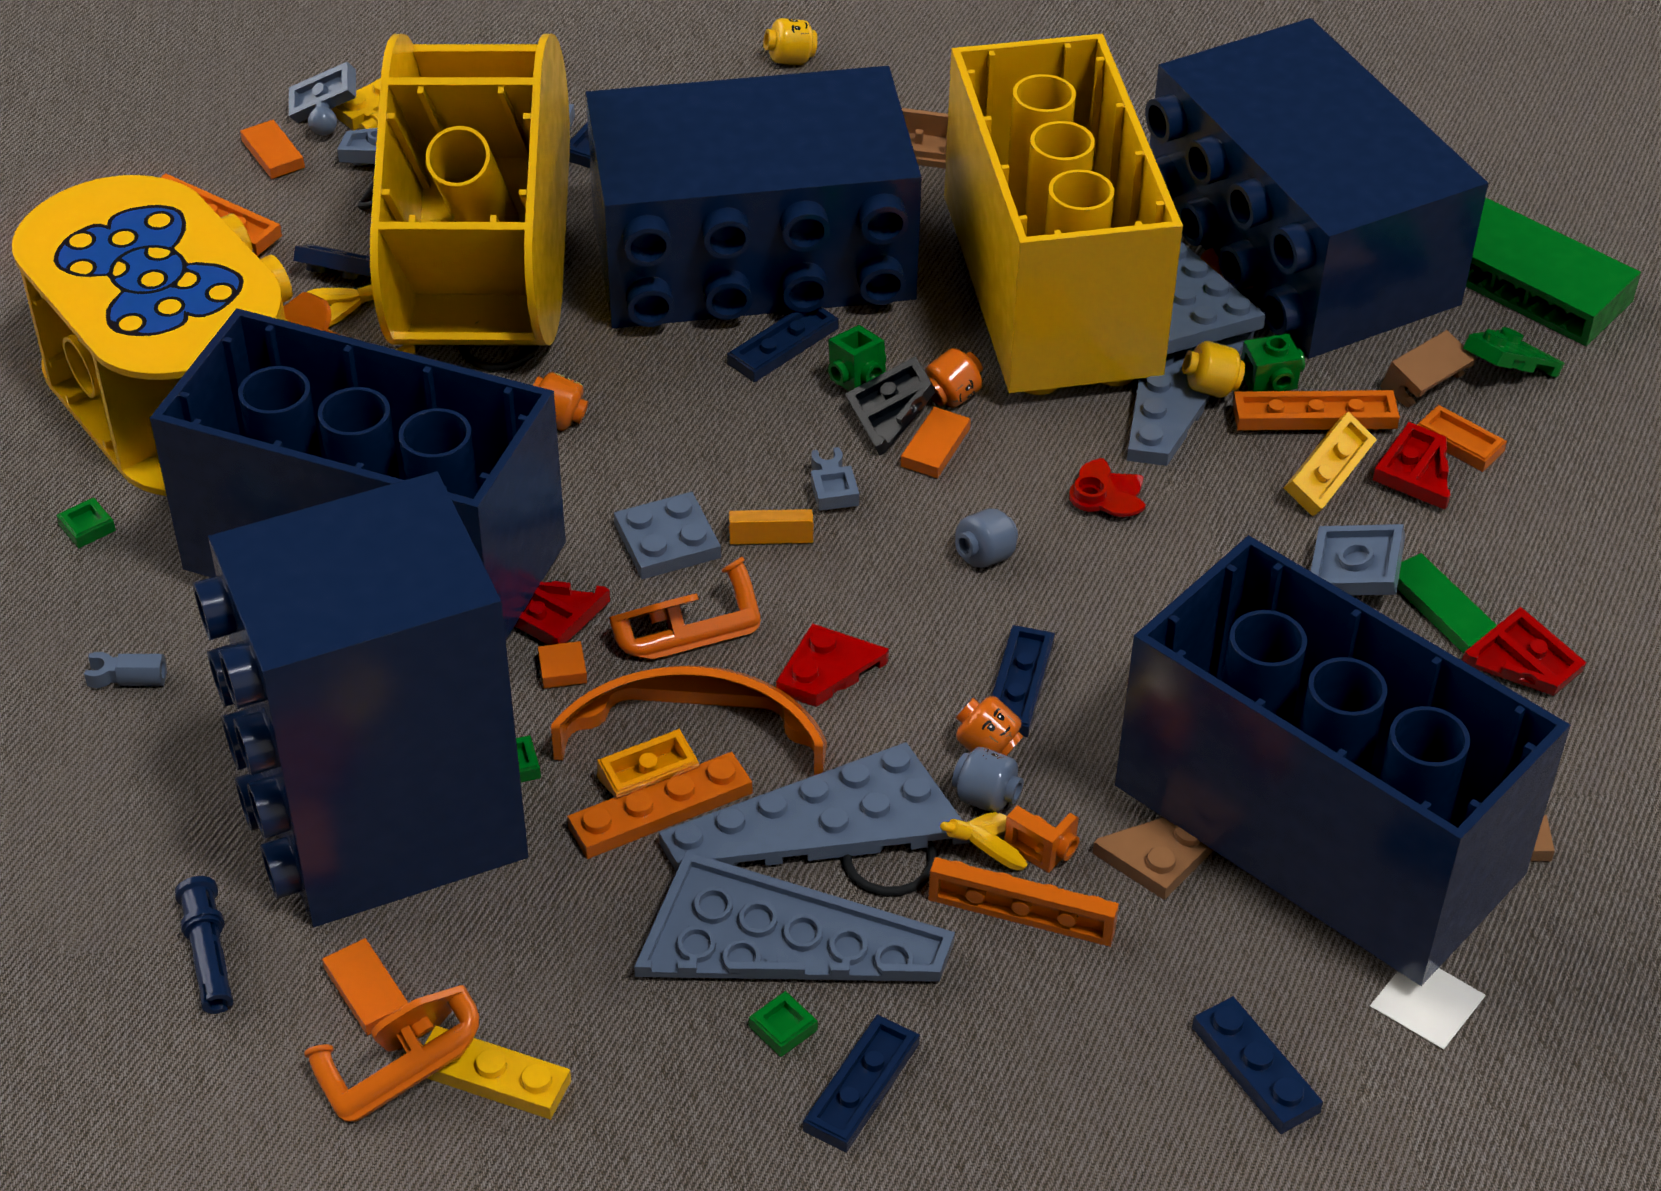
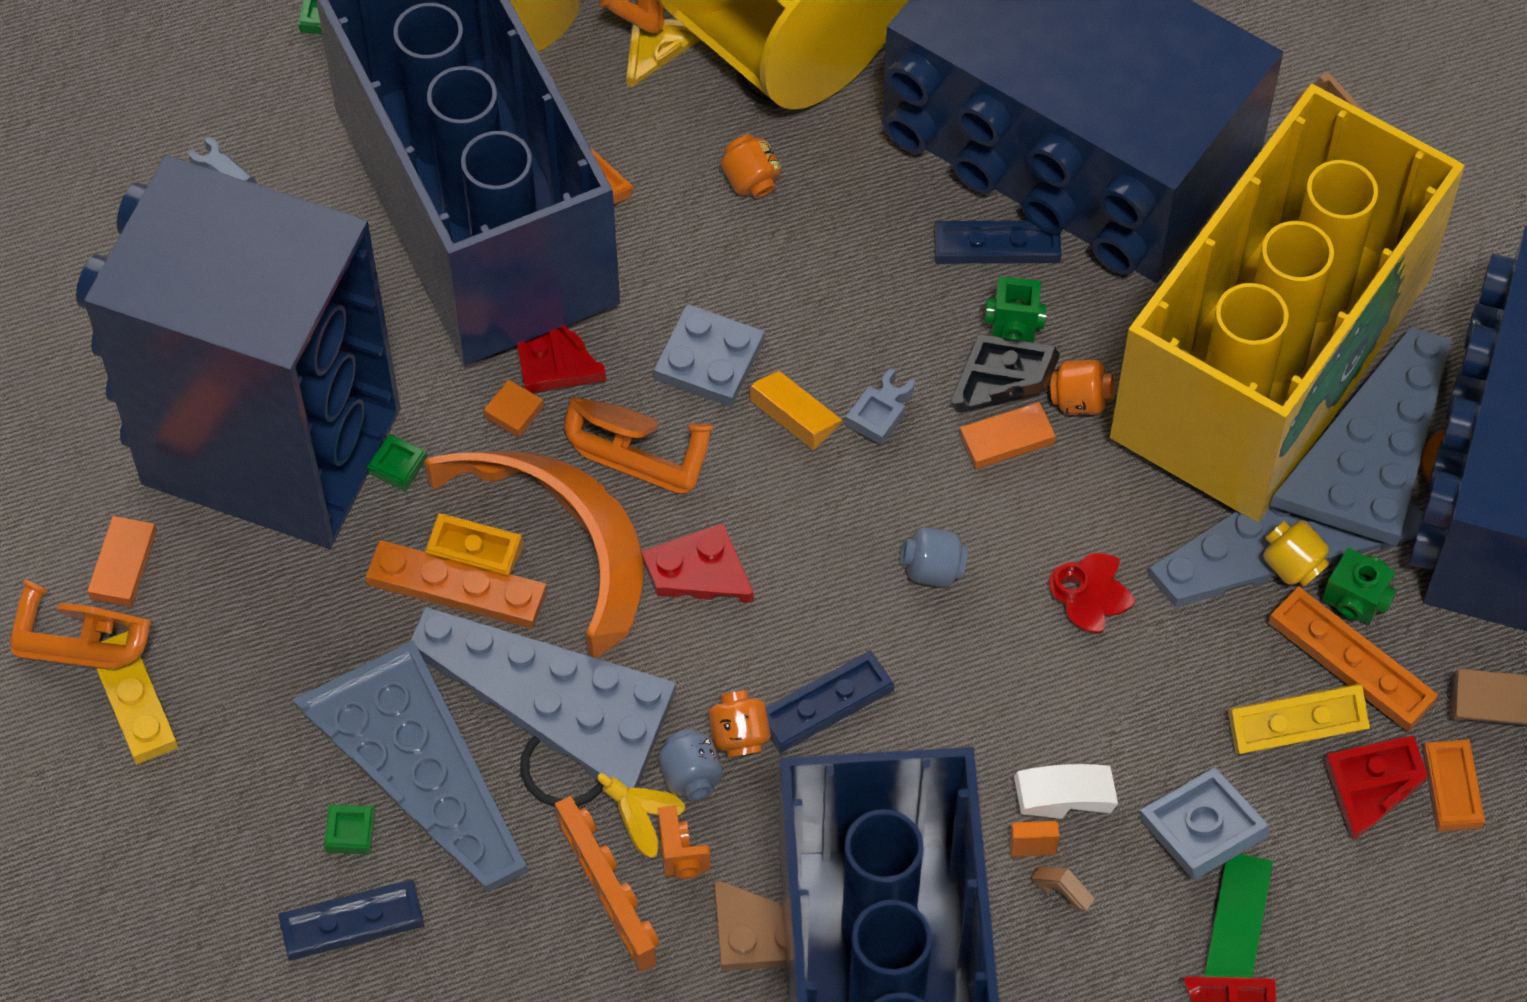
camera: 45 degrees right, 15 degrees up
dark blue pin [175,876,233,1014] -> none

